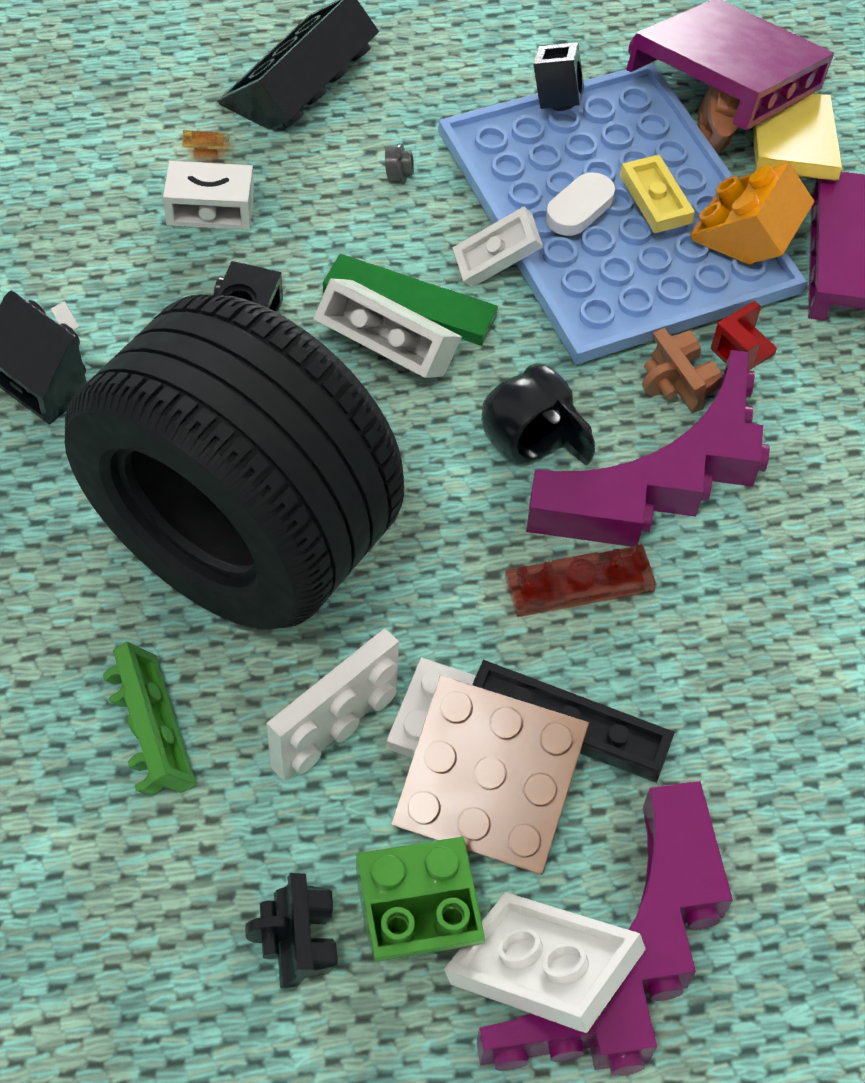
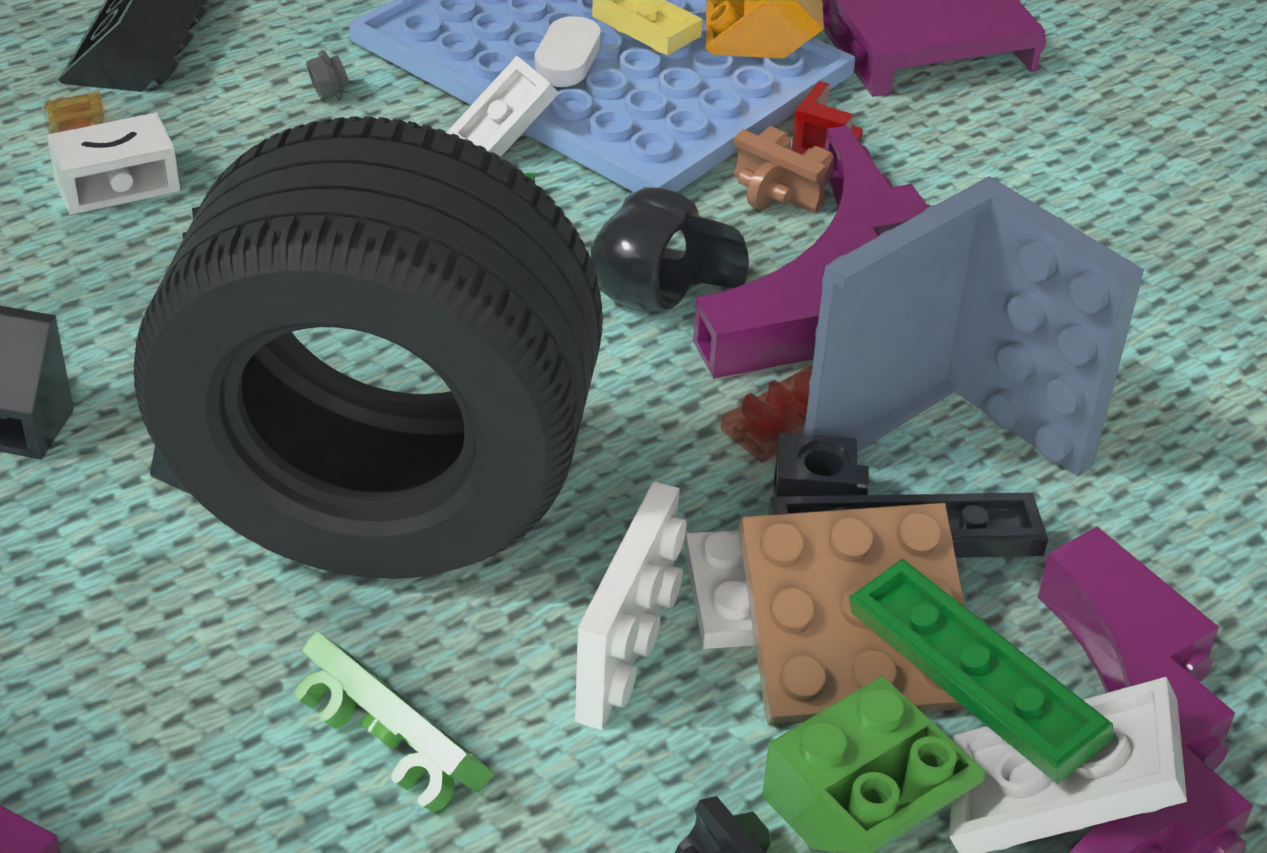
camera: 25 degrees left, 15 degrees down
none -> black brick [773,433,869,497]
none -> sand blue bracket [803,176,1144,476]
none -> green tile [849,558,1113,785]

